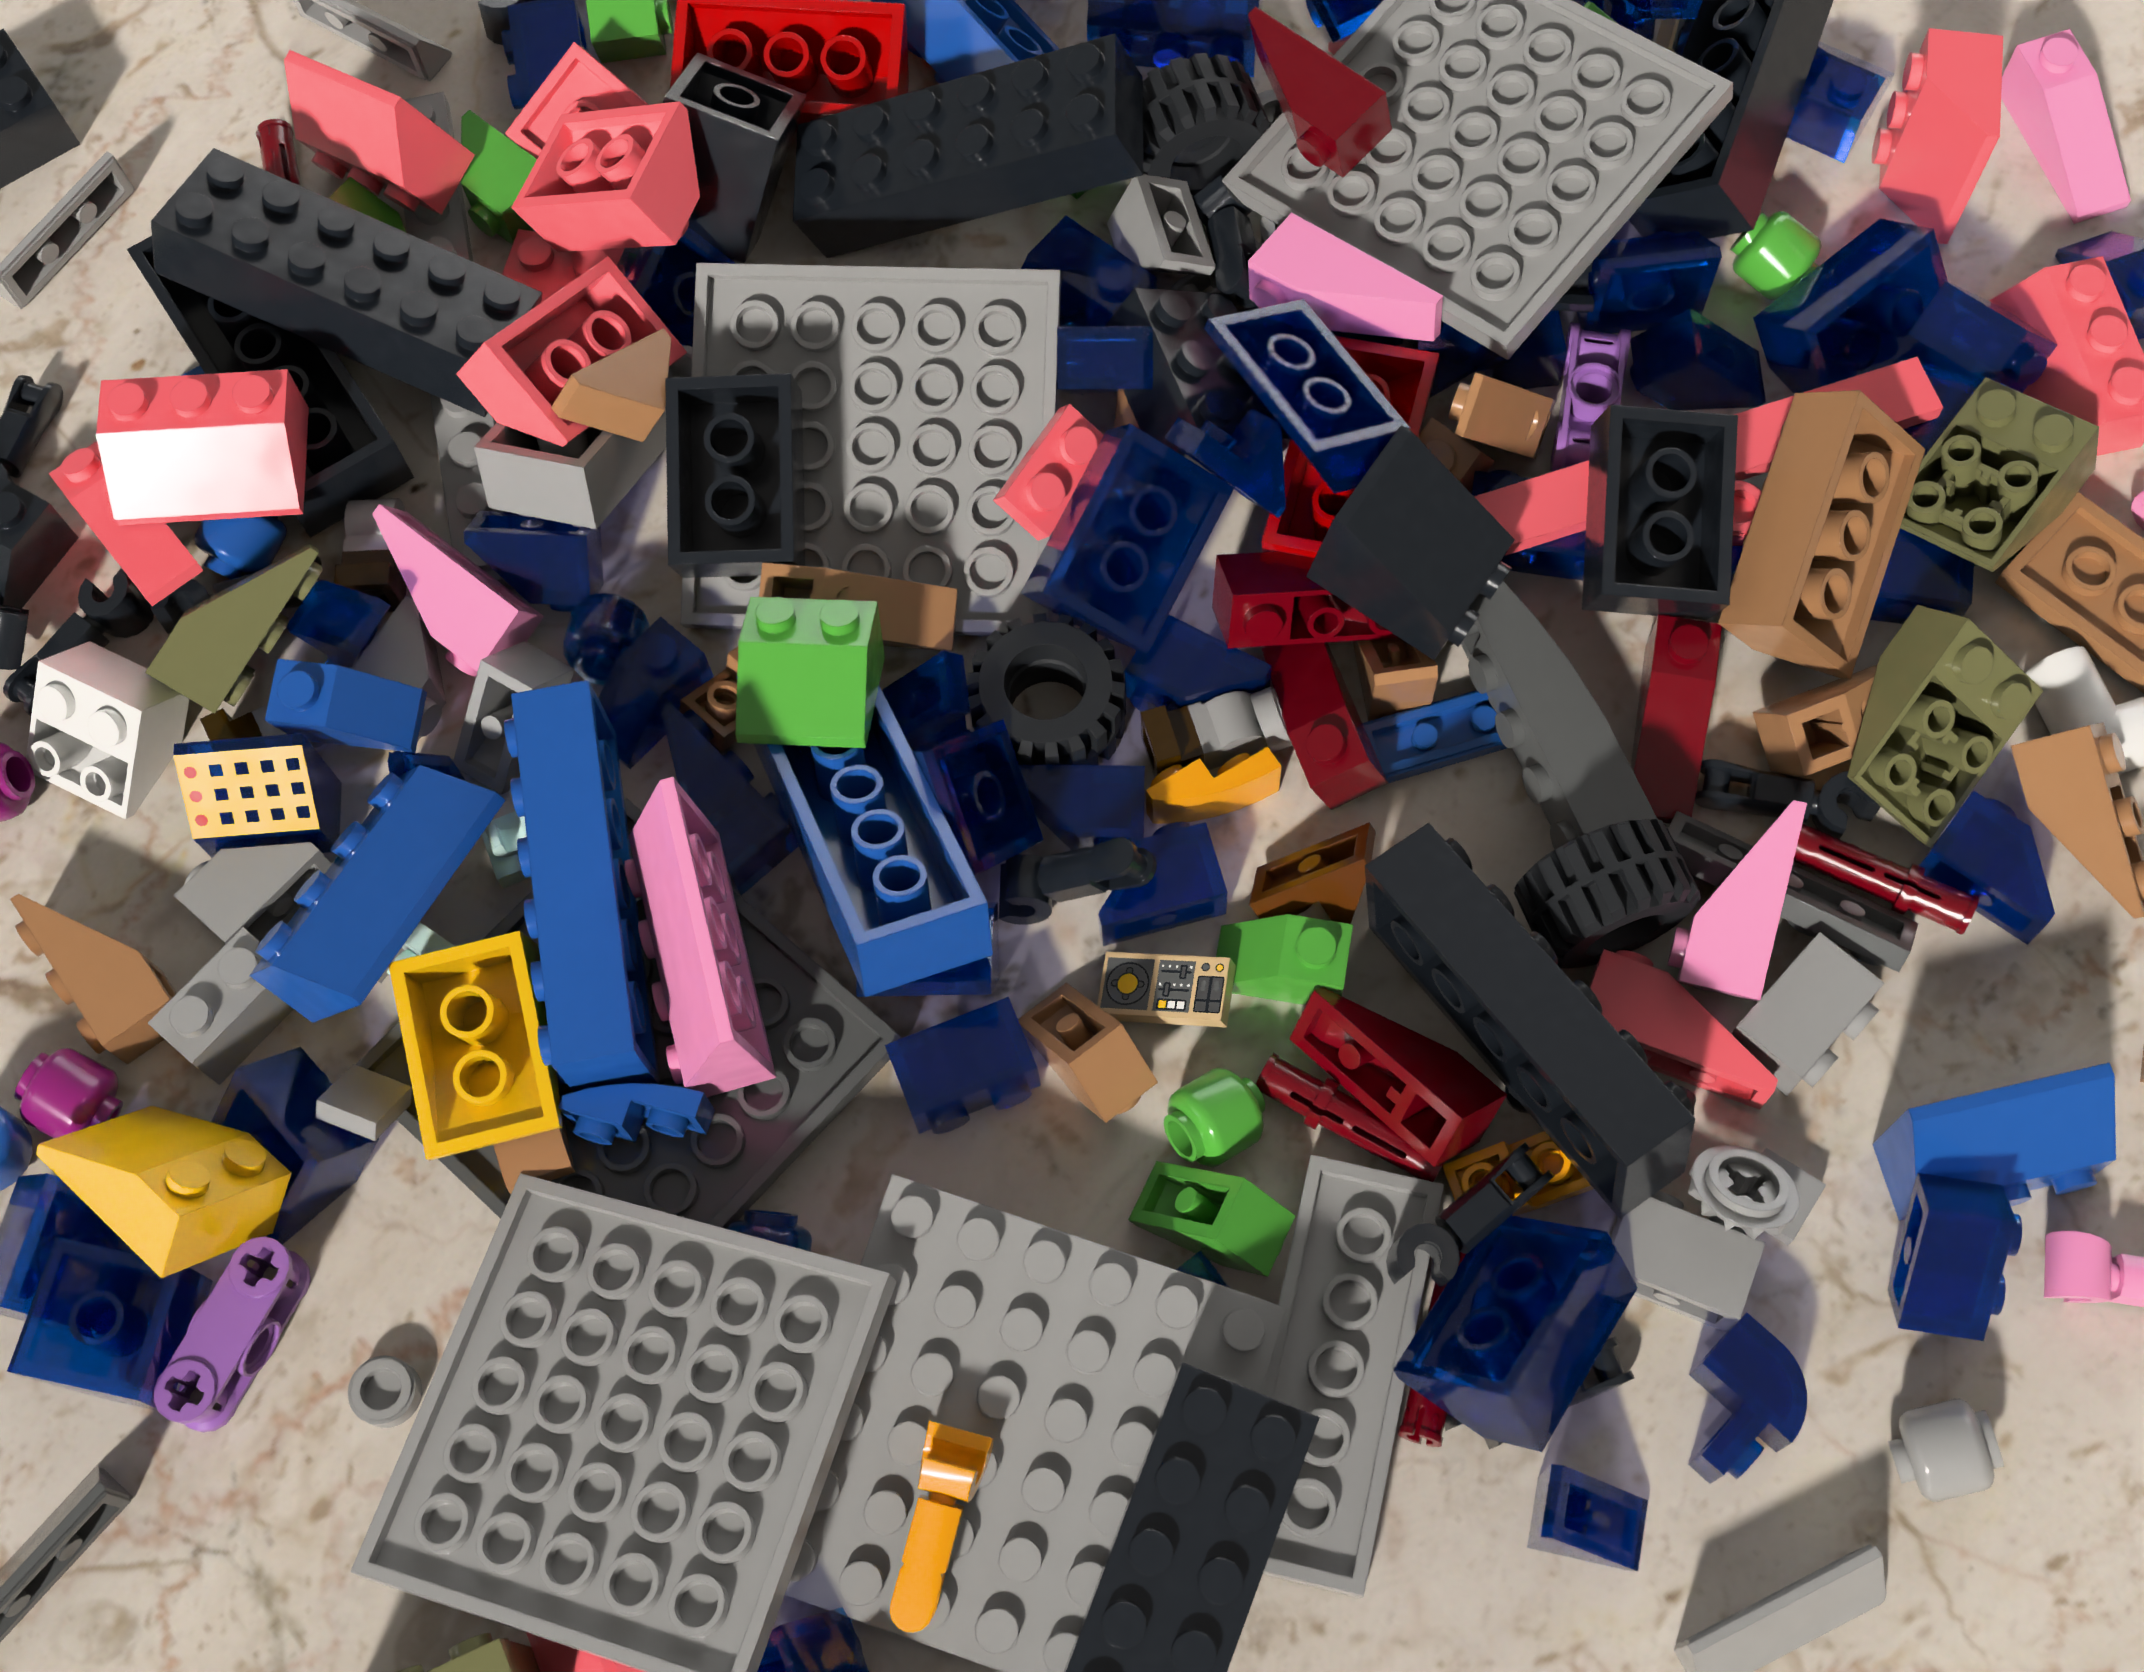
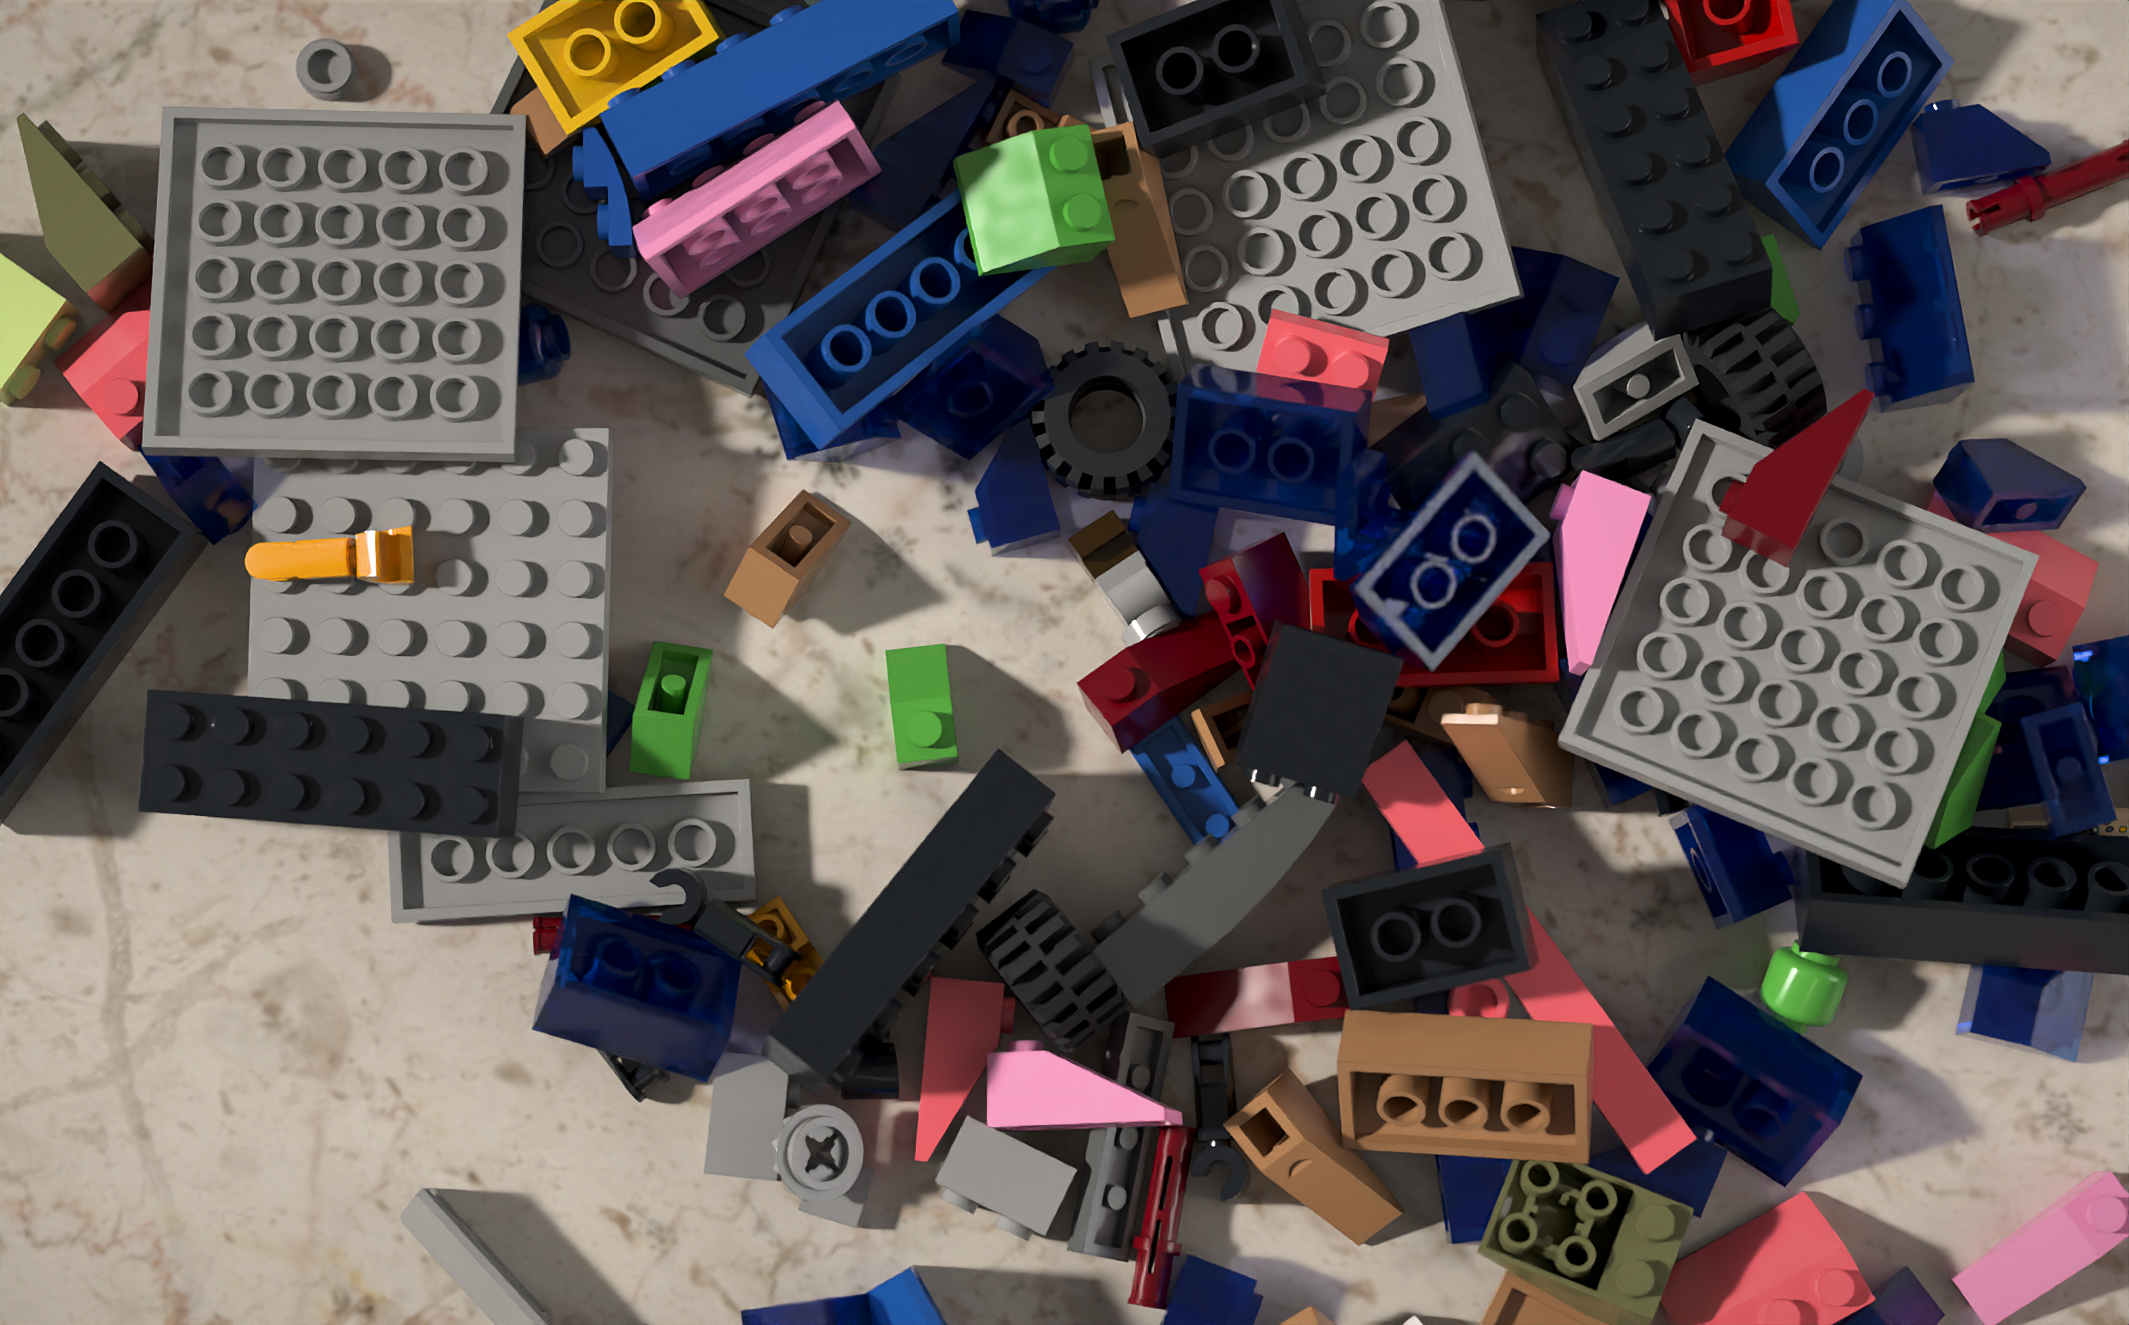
camera: 65 degrees right, 15 degrees up
clear blue slope [882,650,970,754] -> none
clear blue brick [885,997,1041,1134] -> none
black piece [998,837,1157,925] -> none
tile [1097,952,1236,1028] -> none
clear blue slope [1098,822,1228,946] -> none
light orange slope [1146,746,1282,824] -> none
bright green head [1163,1068,1266,1168] -> none
reddish brown slope [1249,822,1376,924] -> none
dark red pin [1255,1052,1444,1182] -> none
dark red slope [1289,987,1507,1167] -> none
clear blue slope [1527,1464,1648,1571] -> none
medium lavender piece [1549,322,1631,473] -> none
clear blue slope [1630,308,1766,410] -> none
clear blue brick [1688,1313,1808,1484] -> none
olive slope [1847,605,2043,848] -> none
coral slope [1872,28,2003,244] -> none
clear blue slope [1908,281,2057,393] -> none

